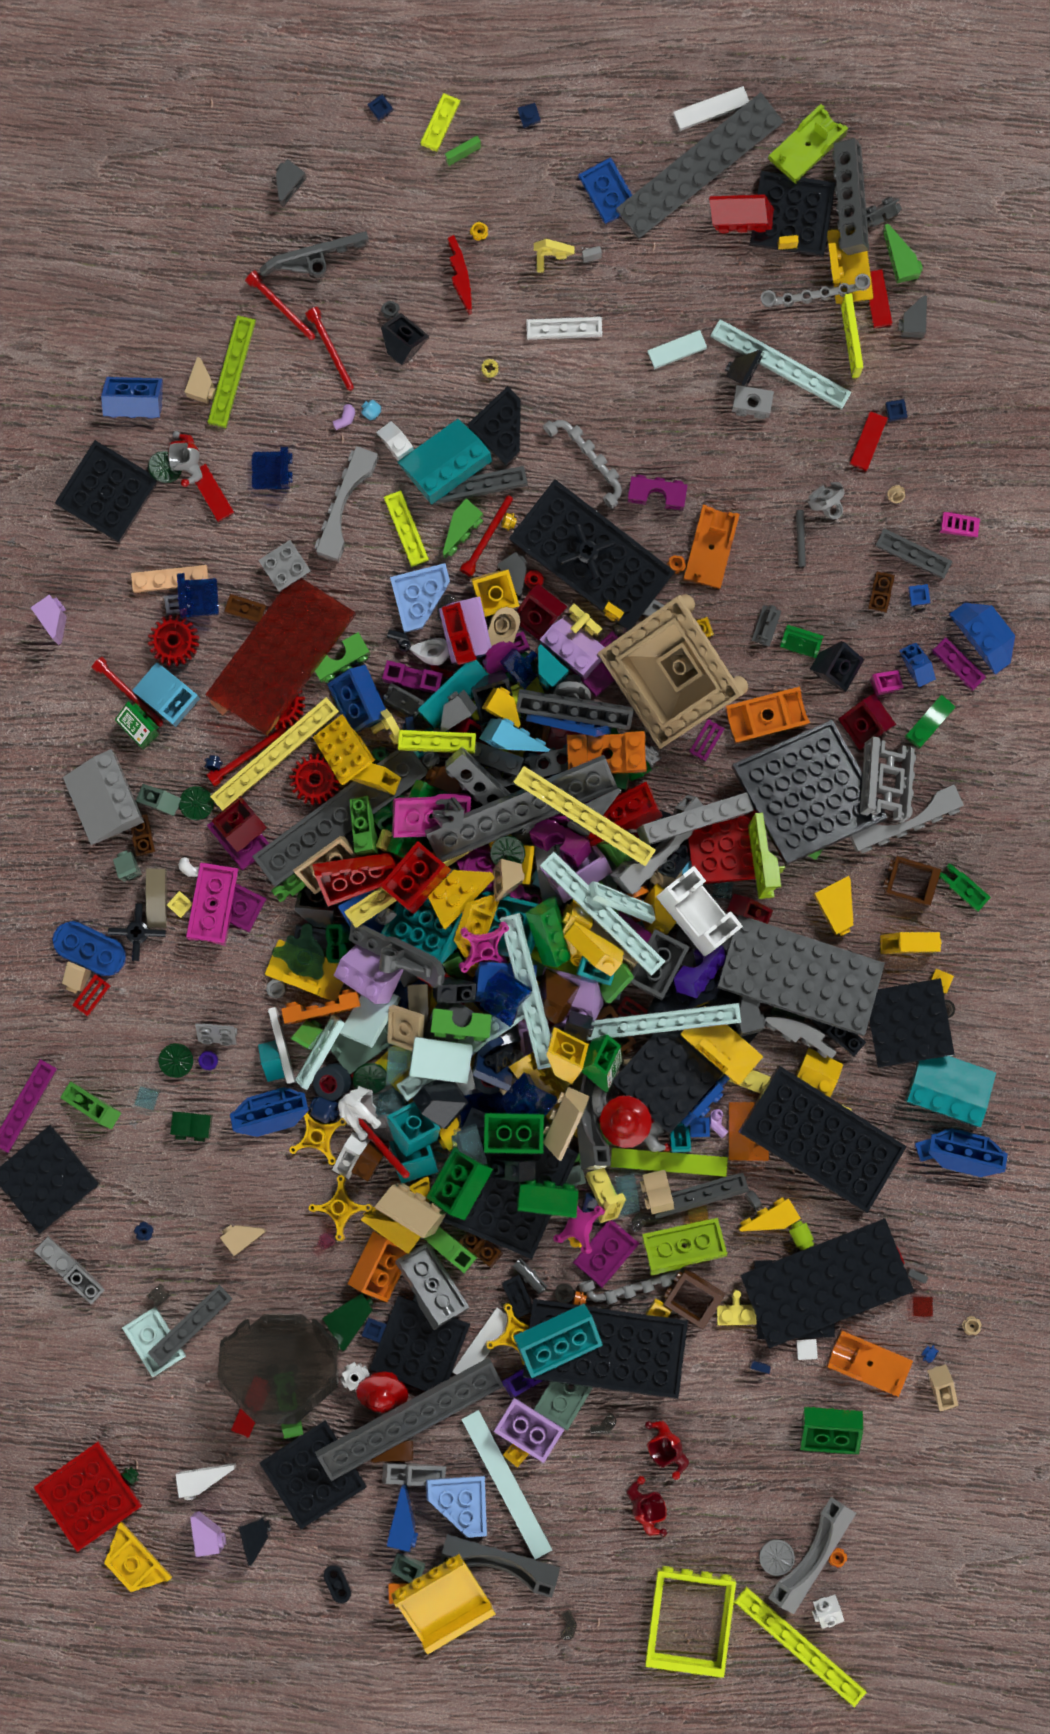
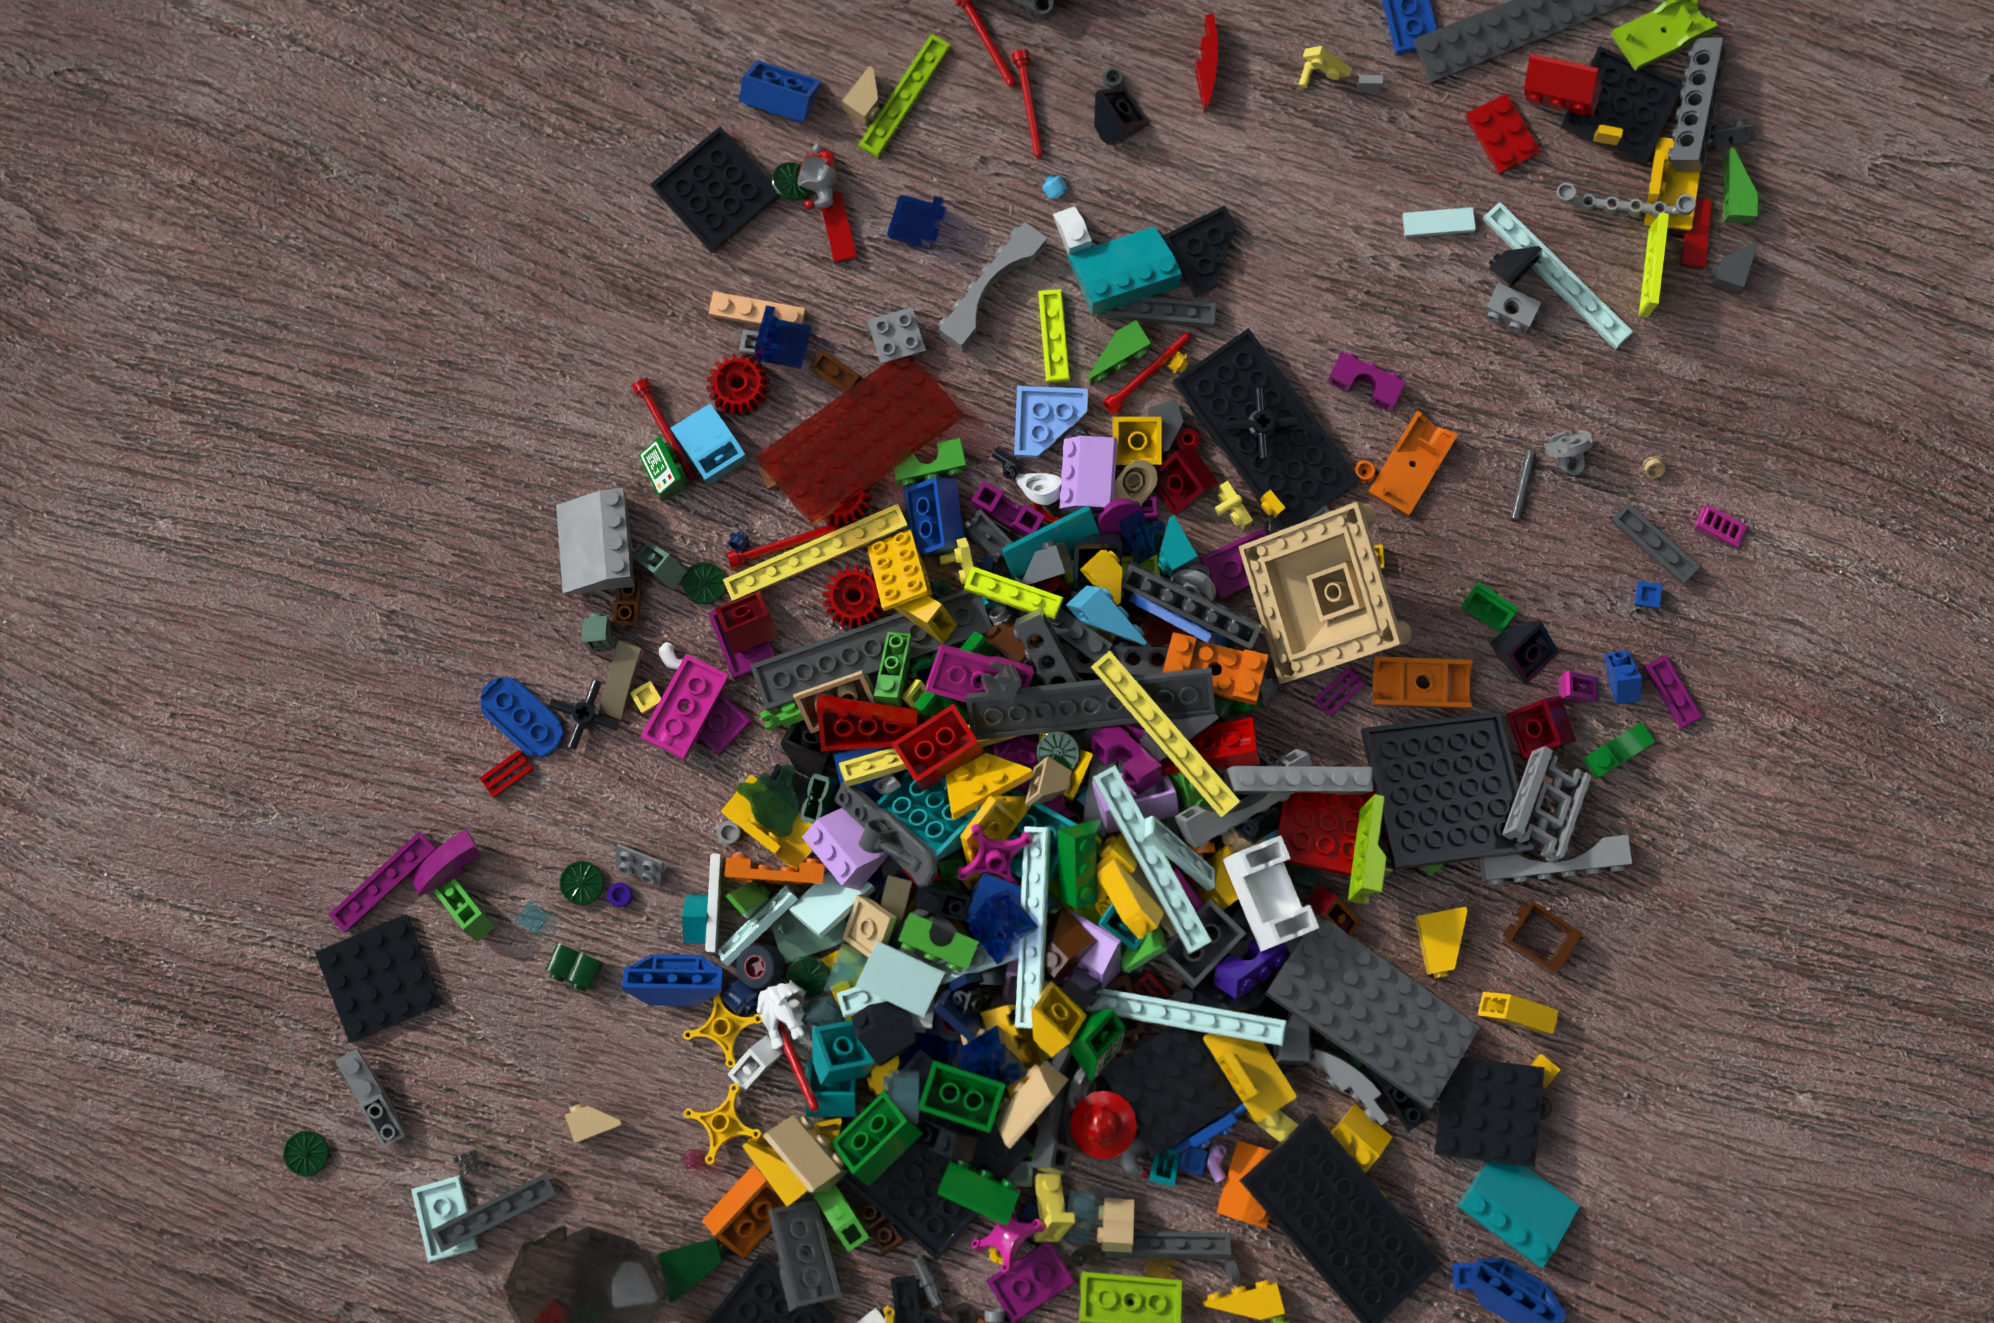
camera: 15 degrees right, 5 degrees down
lavender slope [31,595,67,645] -> none
tan slope [62,961,92,993] -> none
dark blue plate [134,1222,154,1241] -> none
lavender arm [332,404,355,430] -> none
reddish brown slope [351,1140,390,1181] -> none
dark blue plate [361,1317,387,1343] -> none
red slope [442,602,477,665] -> none
yellow plate [470,222,488,241] -> none
light yellow bush [481,359,498,378] -> none
white tile [526,317,602,340] -> none
lavender slope [540,616,605,680] -> none
light grey bar [543,420,622,509] -> none
lime tile [610,1148,728,1177] -> none
dark grey hinge [751,605,781,647] -> none
red tile [849,411,888,471] -> none
reddish brown slope [868,571,895,613] -> none
dark blue tile [885,399,908,422] -> none
green hinge [939,863,991,912] -> none
blue wedge [949,603,1015,675] -> none
none -> dark green wheel [283,1131,329,1176]
none -> magenta slope [411,829,481,896]
none -> red plate [1465,93,1541,175]

